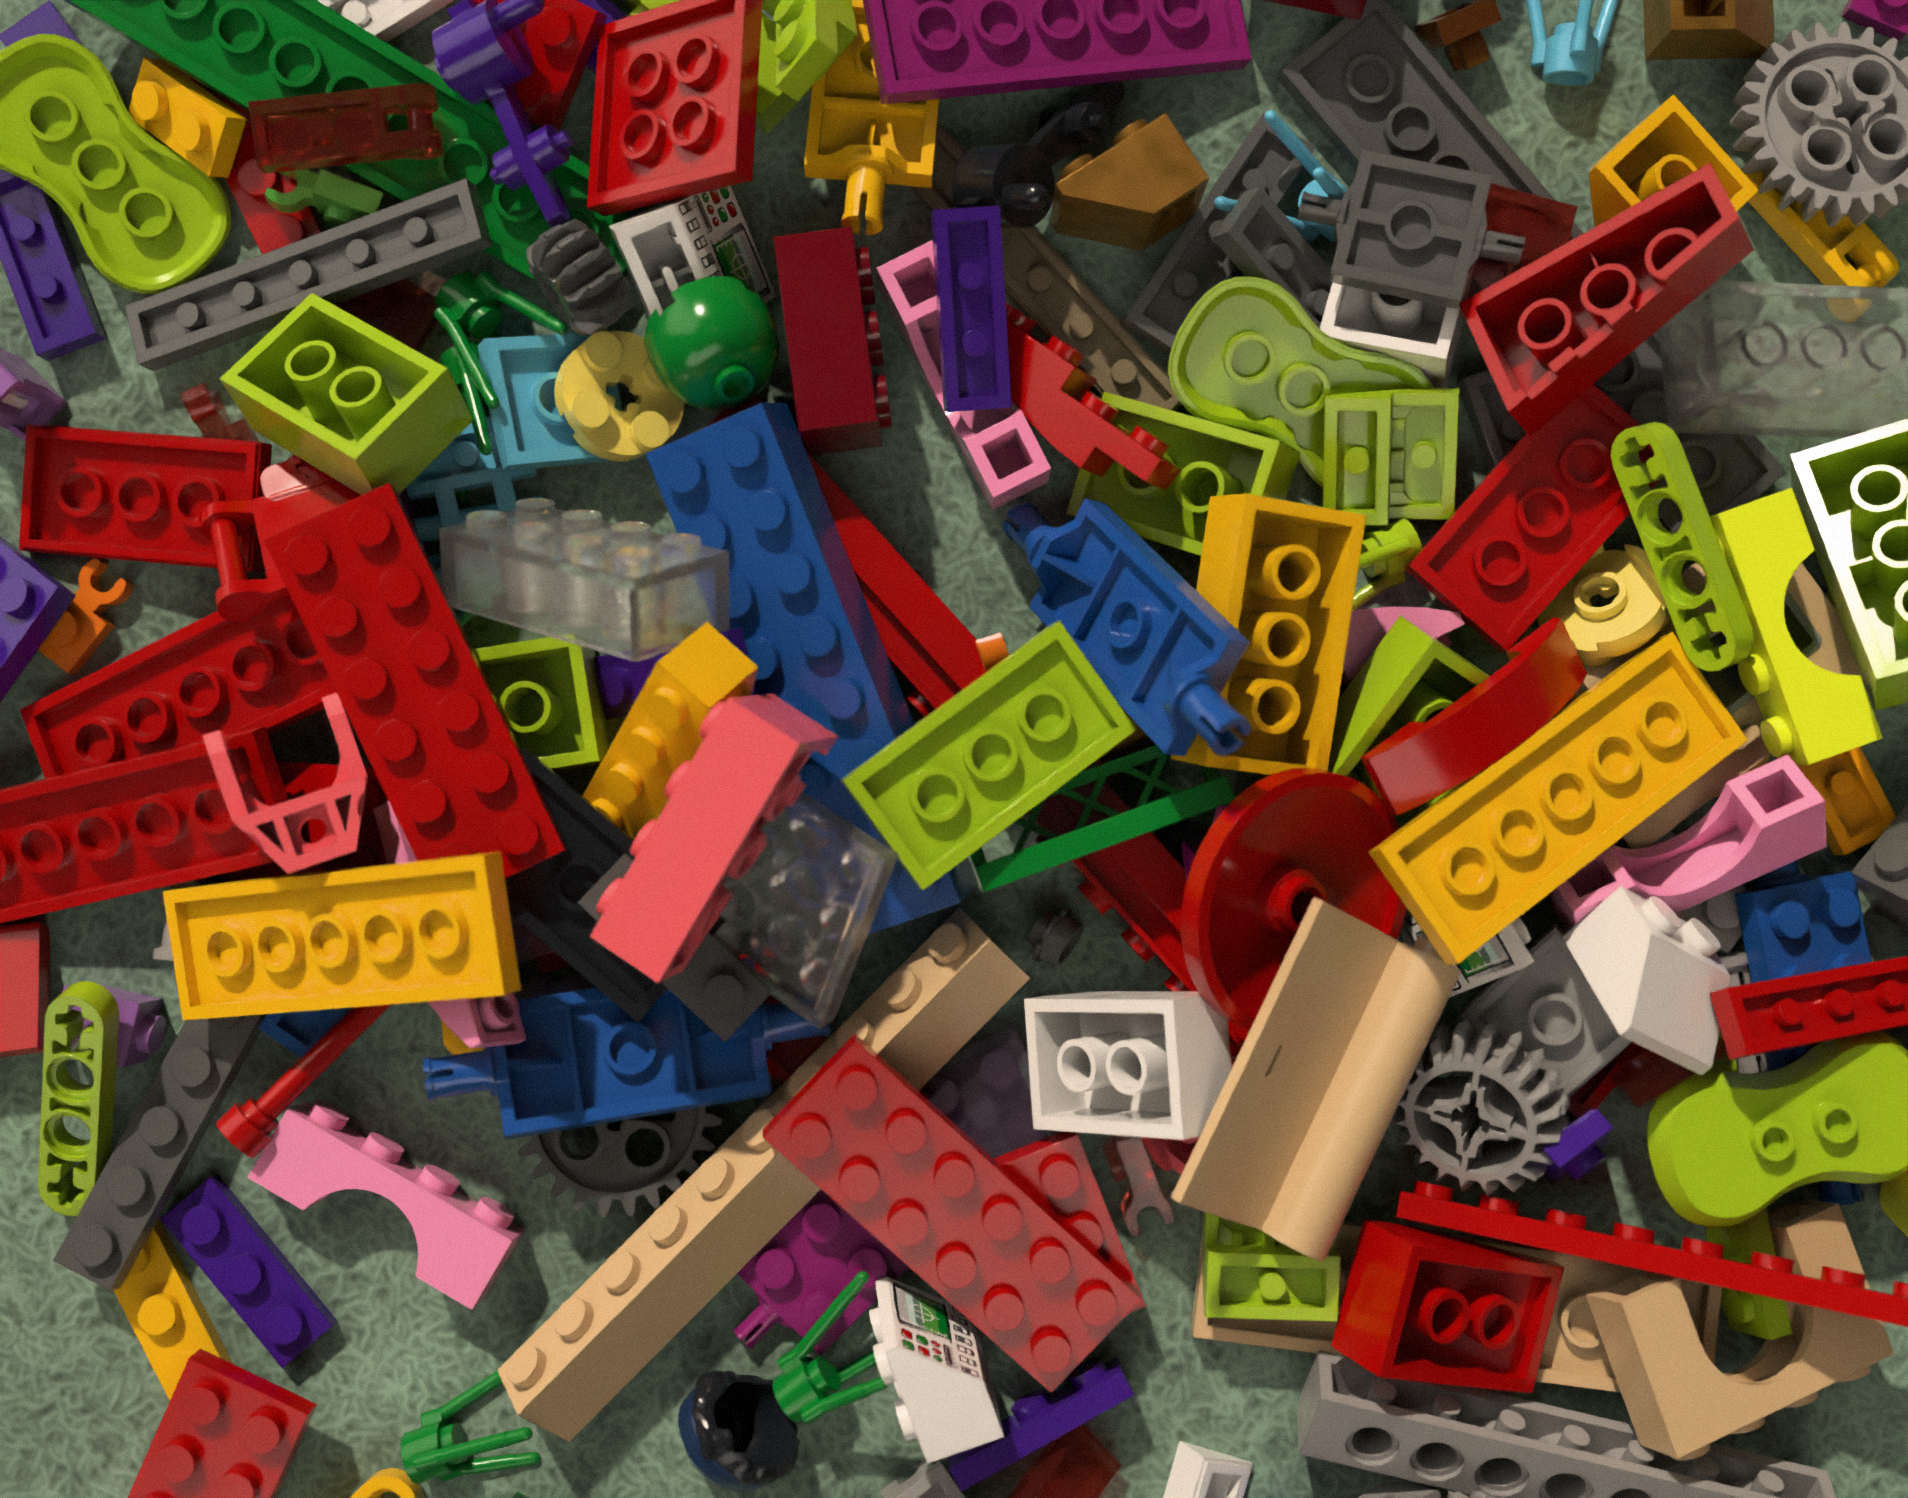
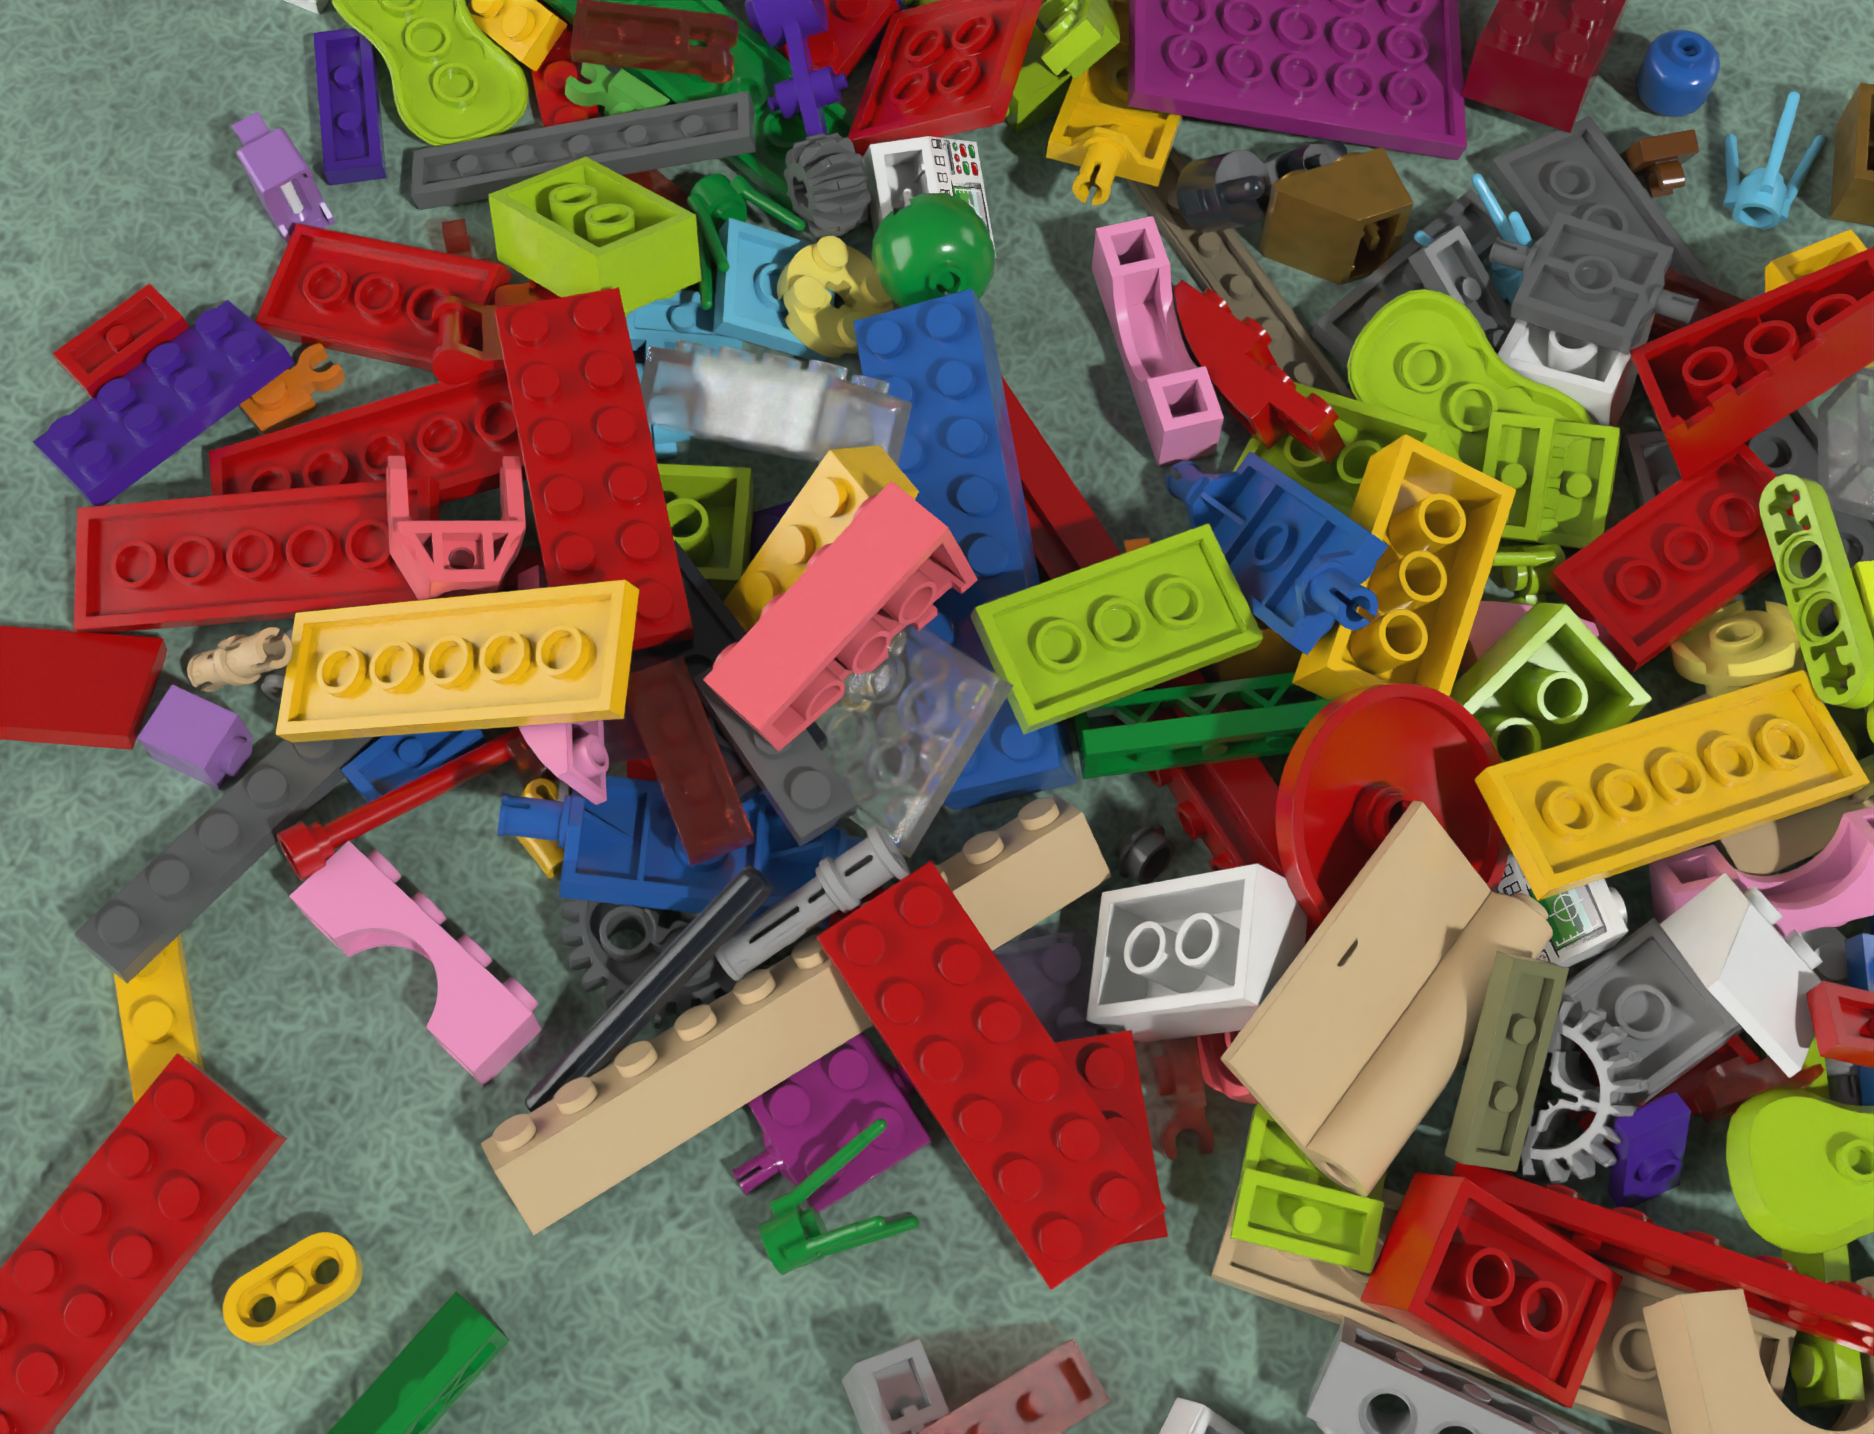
camera: 10 degrees right, 20 degrees down
lime beam [38,981,119,1216] -> none
dark purple plate [161,1174,338,1368] -> none
green plant [400,1371,541,1484] -> none
black hair [678,1370,800,1492] -> none
dark red brick [773,226,892,456] -> none
white slope [869,1277,1004,1464] -> none
dark purple plate [931,206,1012,412] -> none
dark purple plate [949,1357,1134,1492] -> none
red slope [1361,618,1587,815] -> none
none -> tan pin [187,627,293,693]
none -> black axle [525,865,773,1112]
none -> clear red plate [626,656,754,866]
none -> light grey pin [714,824,910,981]
none -> olive plate [1444,951,1569,1172]

